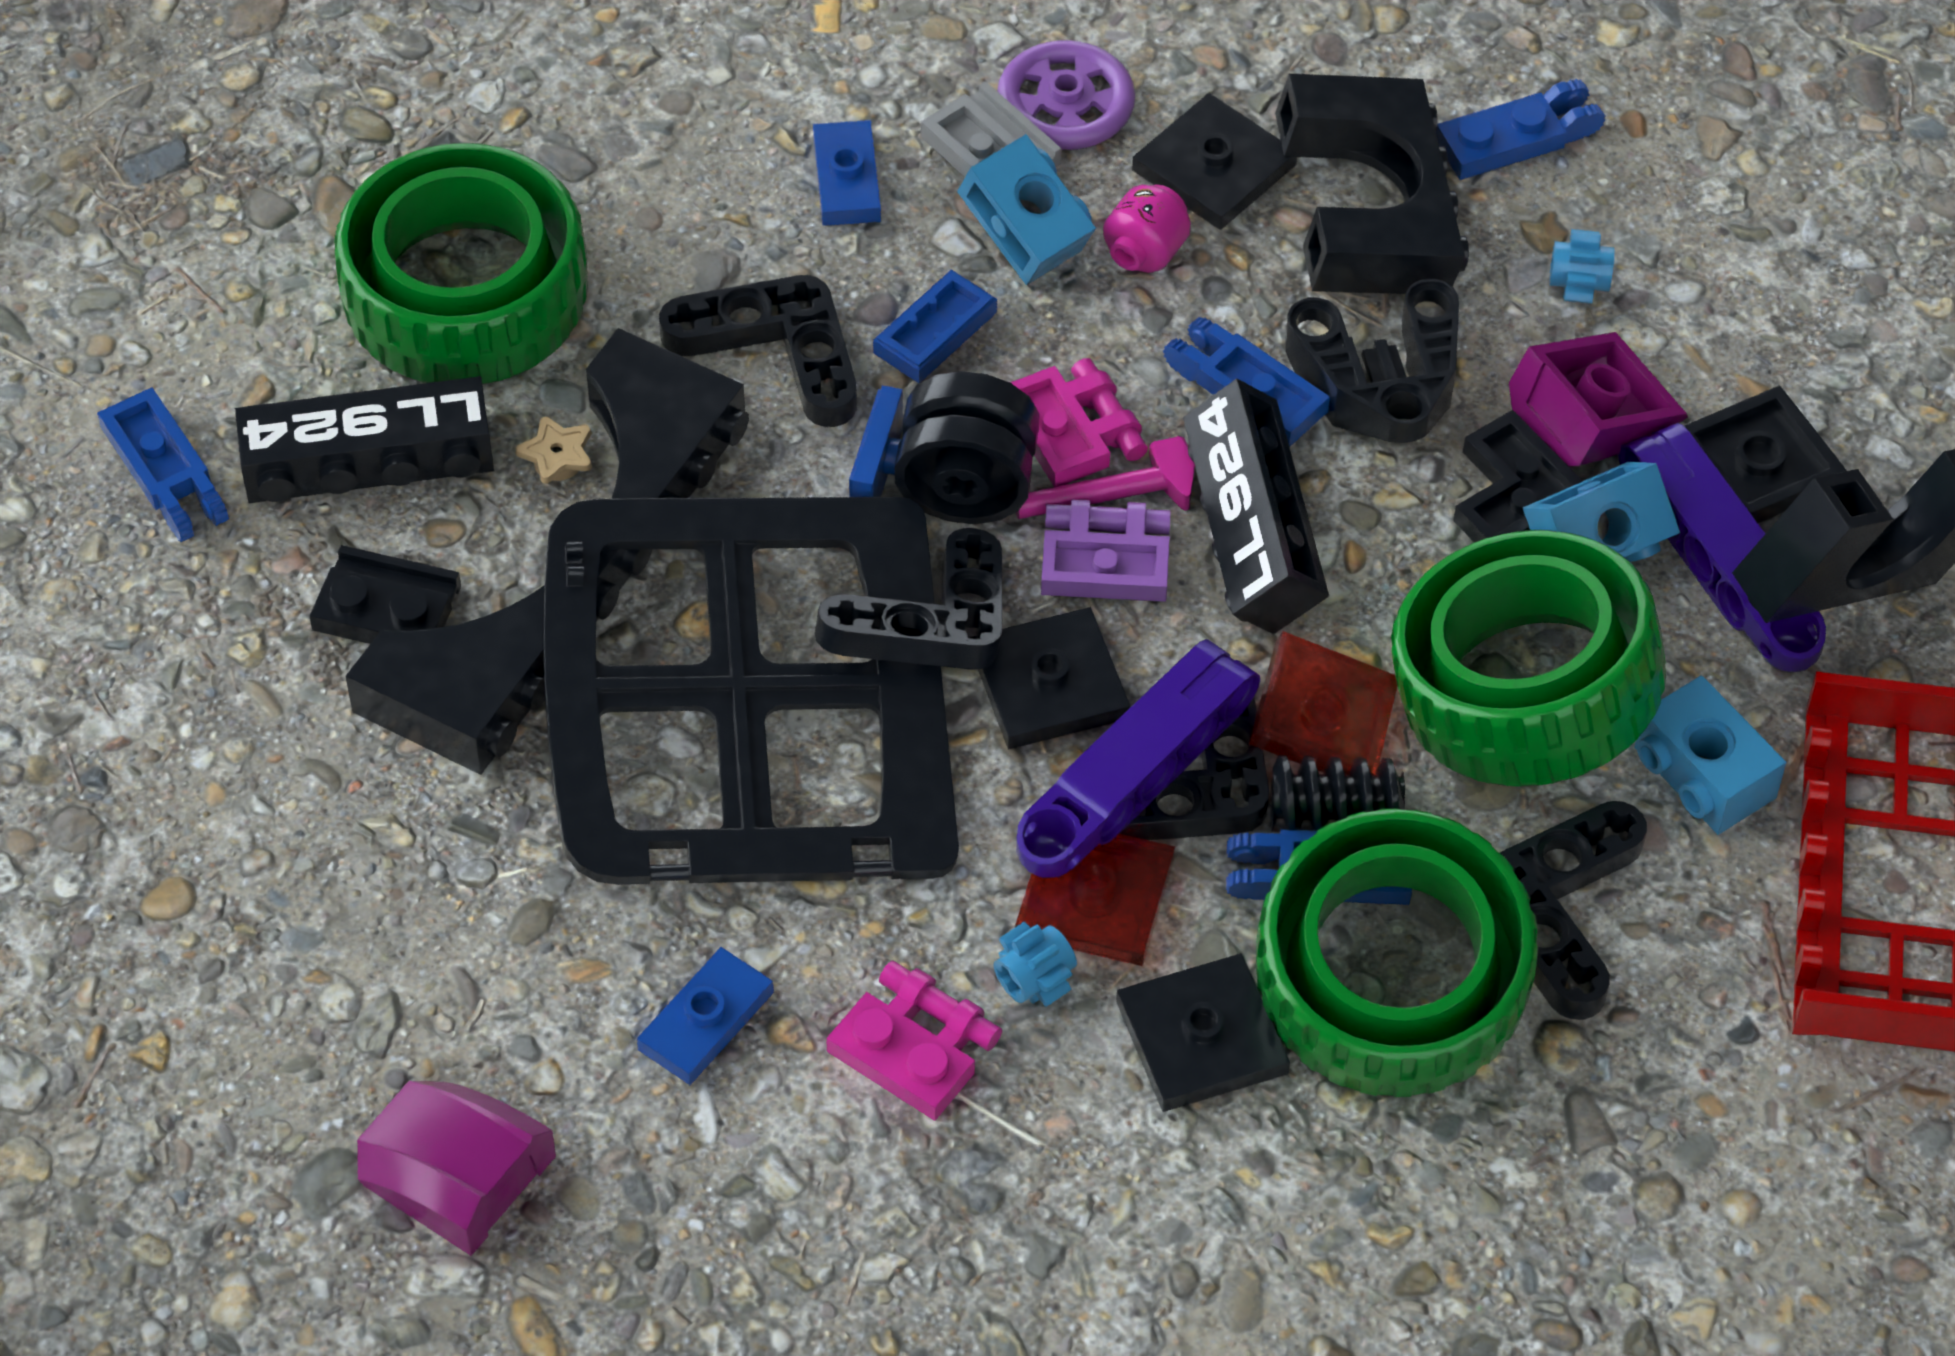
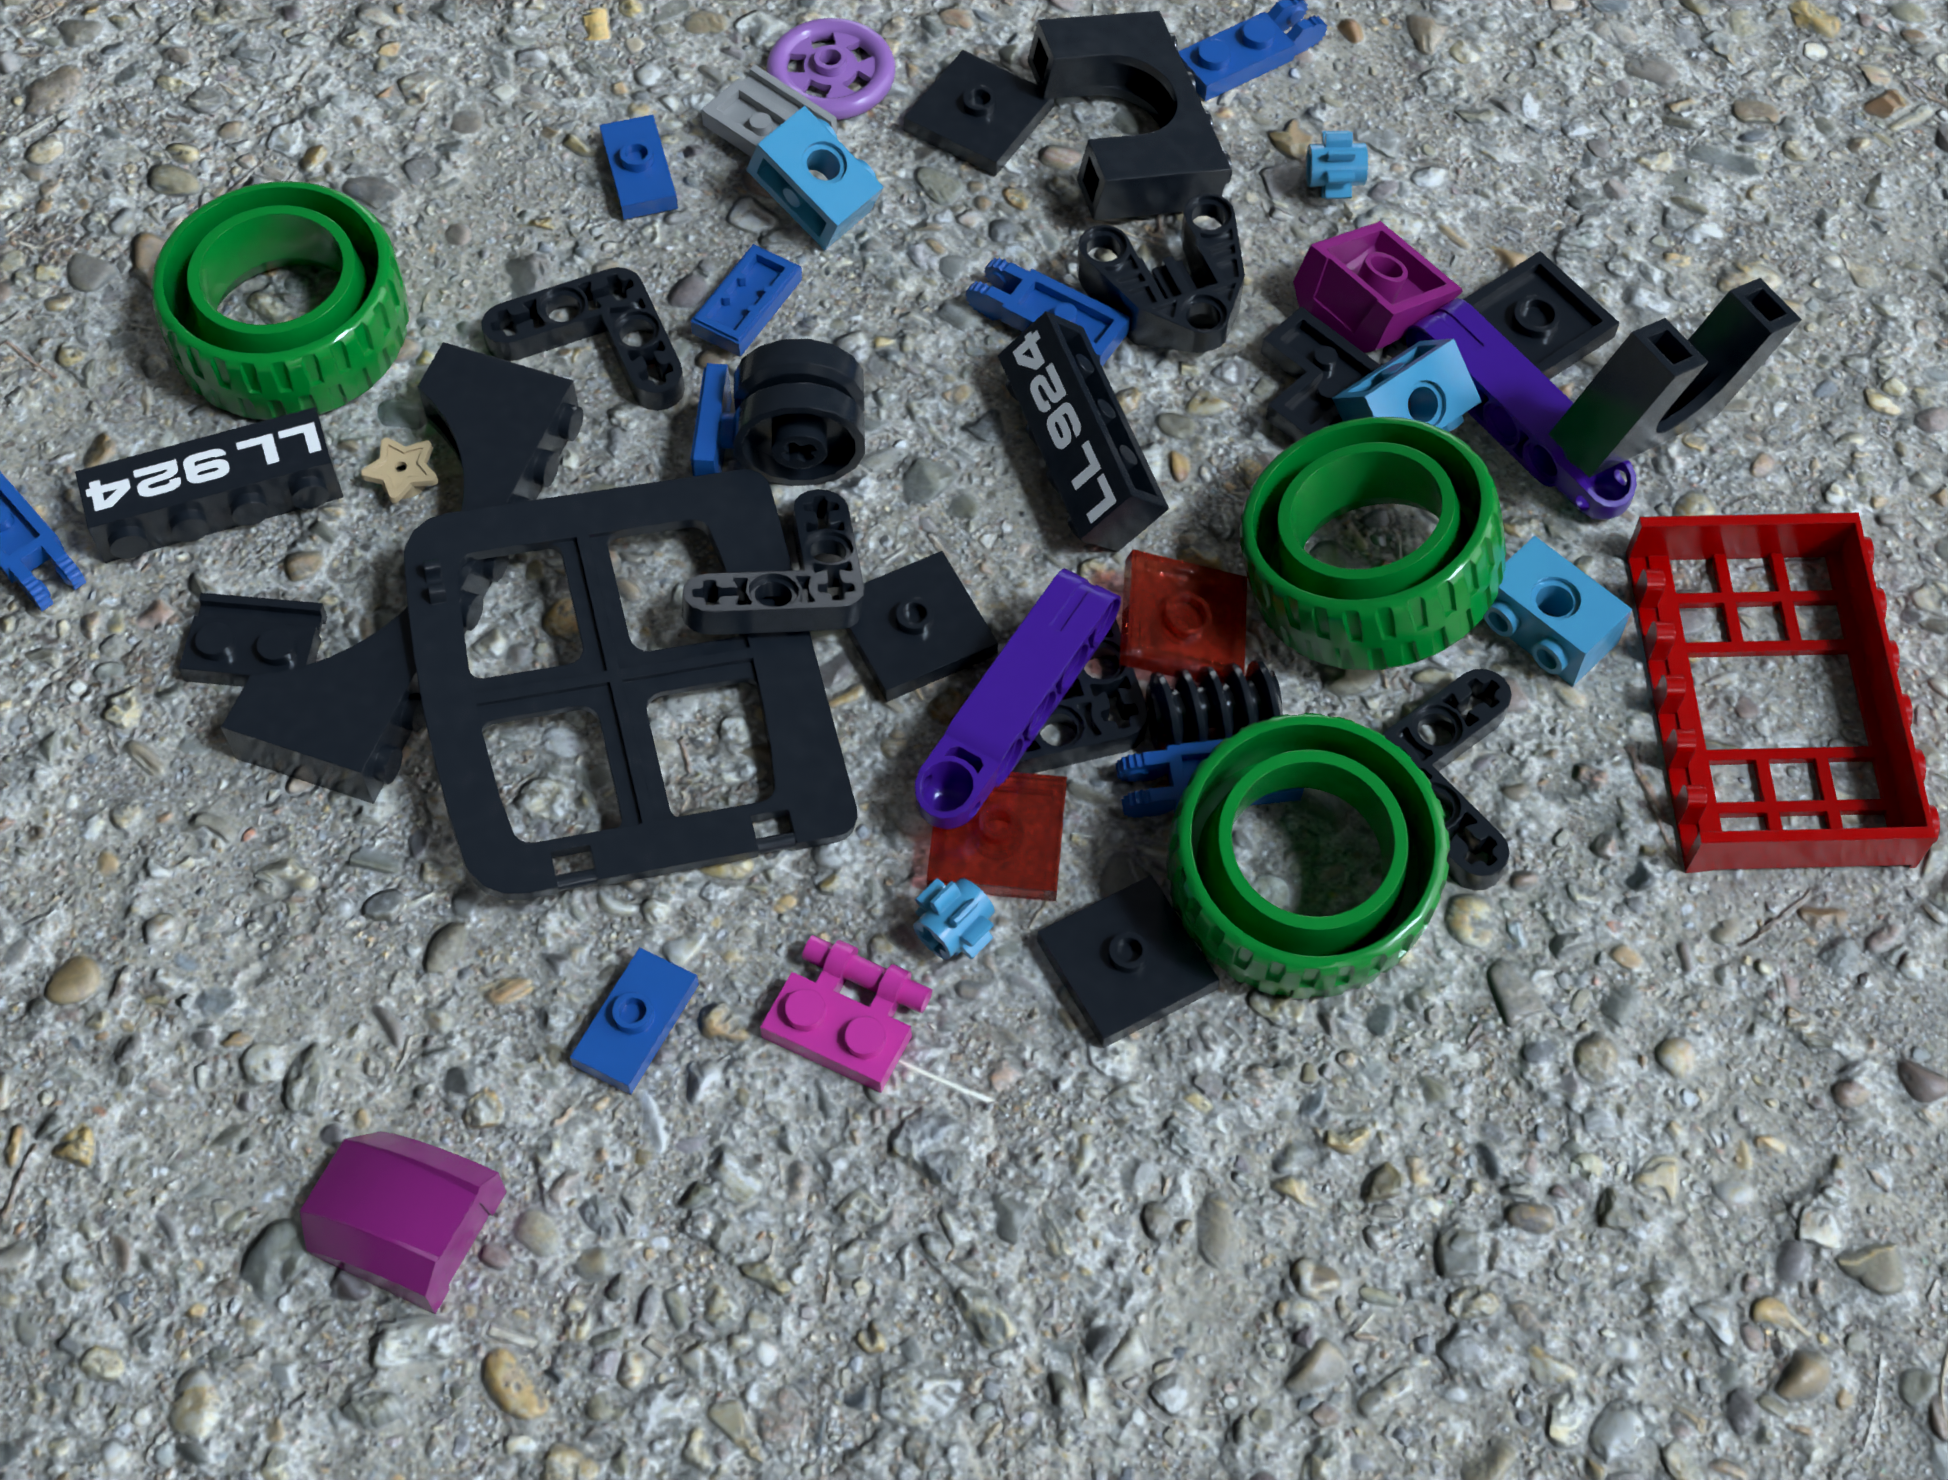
camera: 10 degrees left, 5 degrees up
dark pink plate [1010,358,1148,487] -> none
dark pink piece [1016,436,1195,519] -> none
medium lavender plate [1041,499,1171,602] -> none
dark pink head [1103,184,1191,273] -> none

